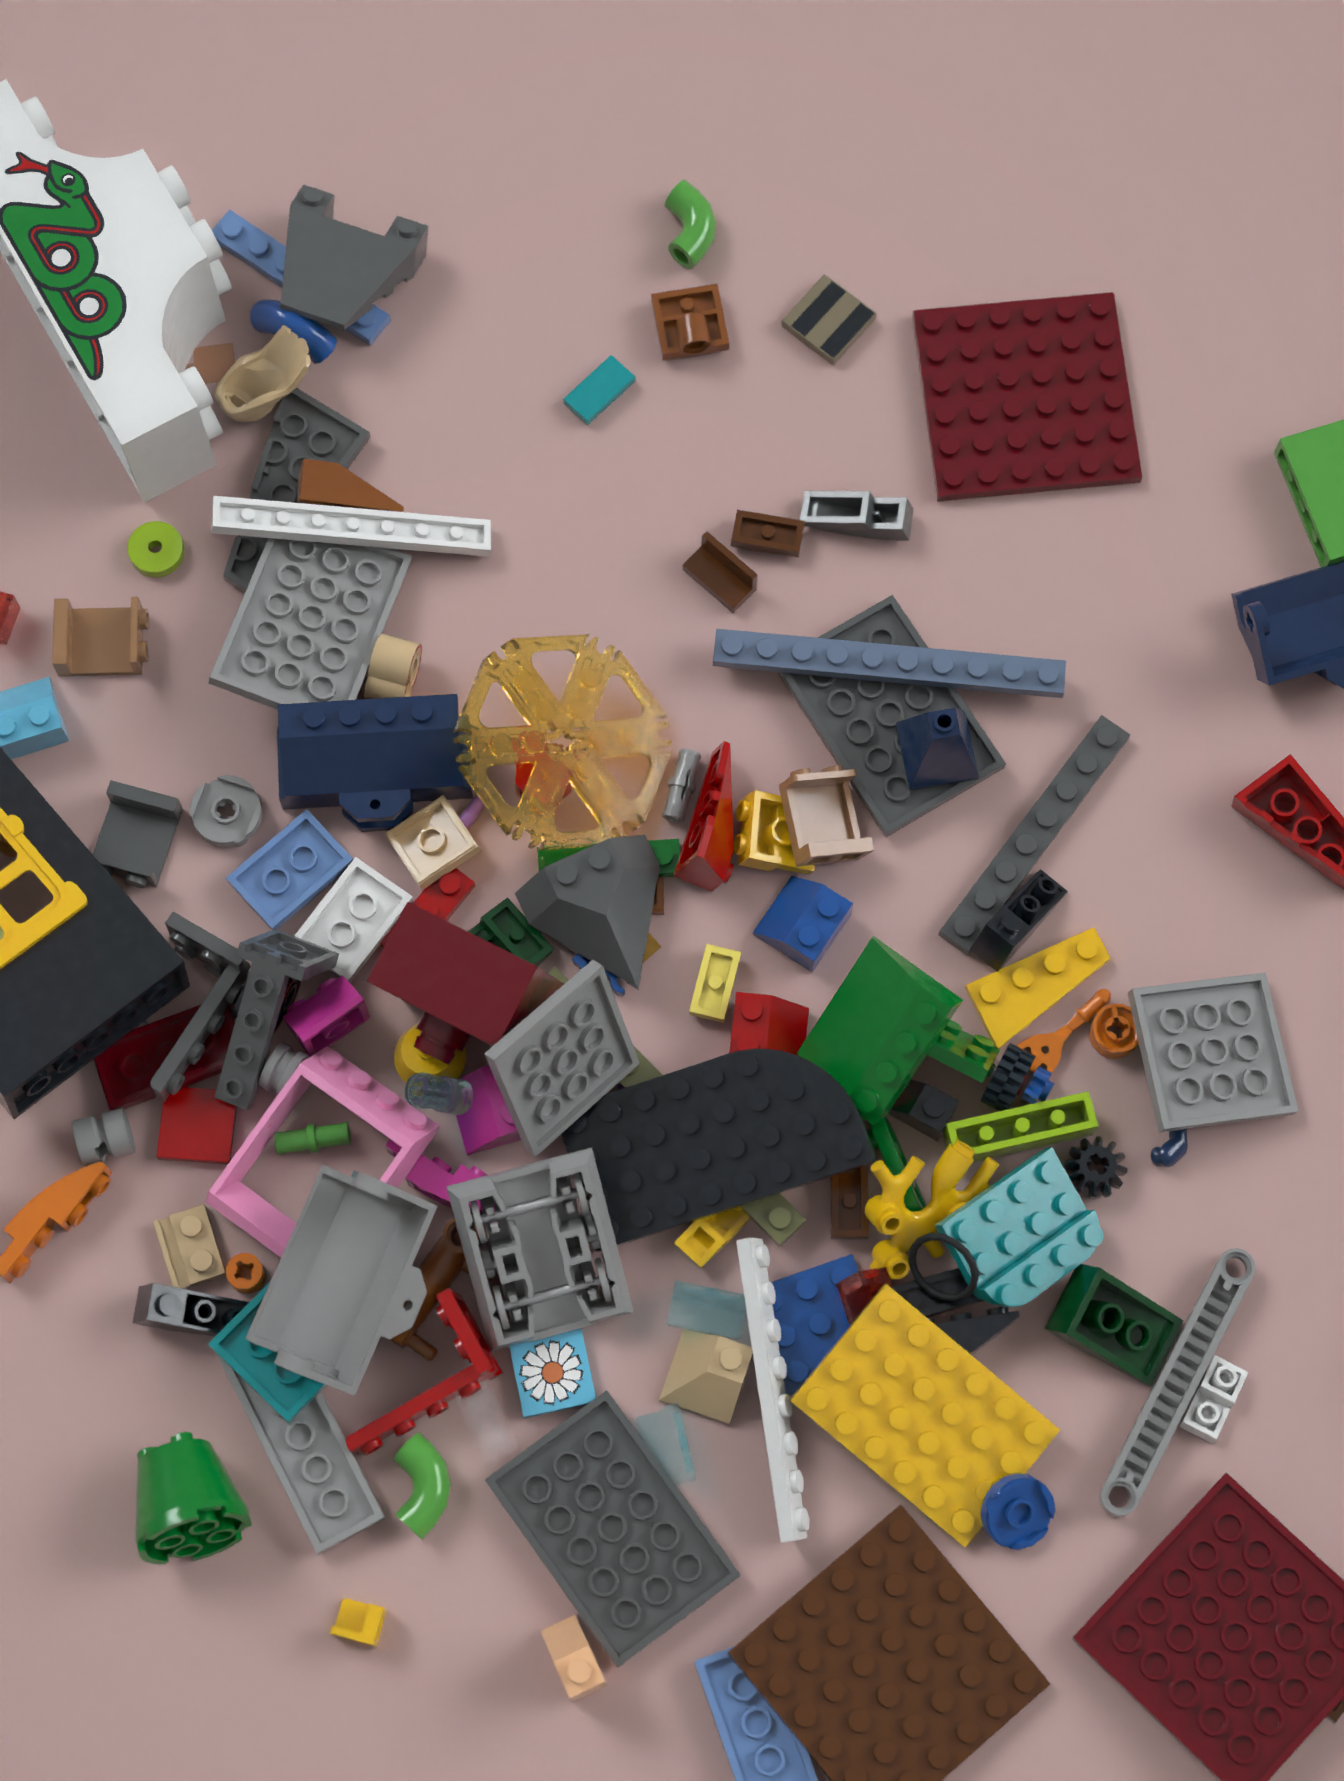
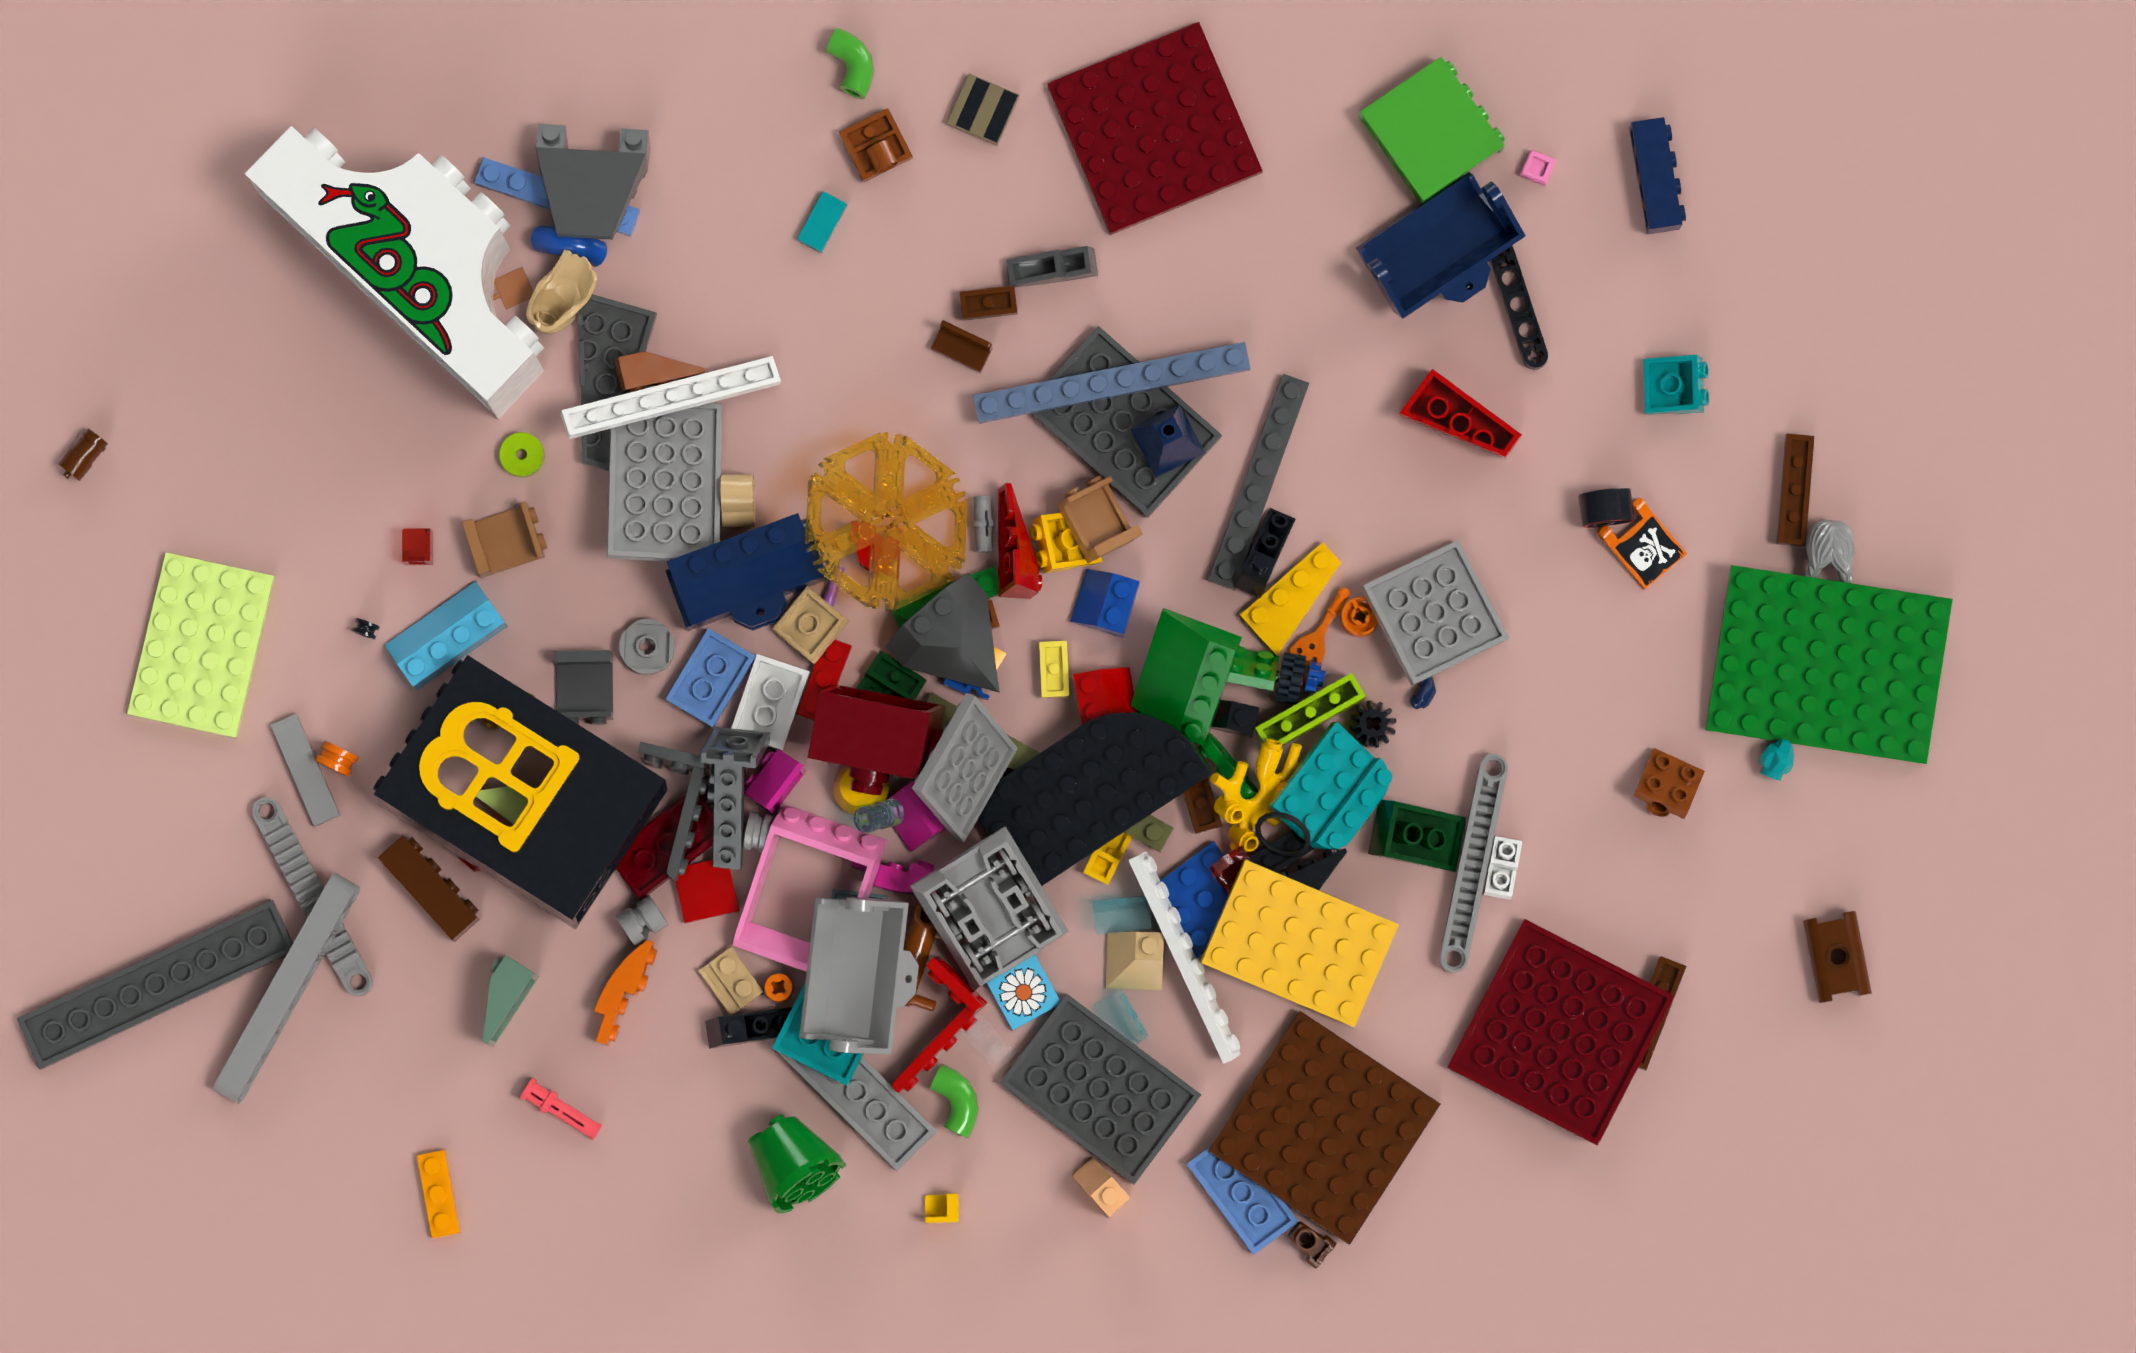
camera: 15 degrees left, 10 degrees up
bright green pin [275,1121,351,1155] -> none
blue tile [980,1473,1055,1550] -> none

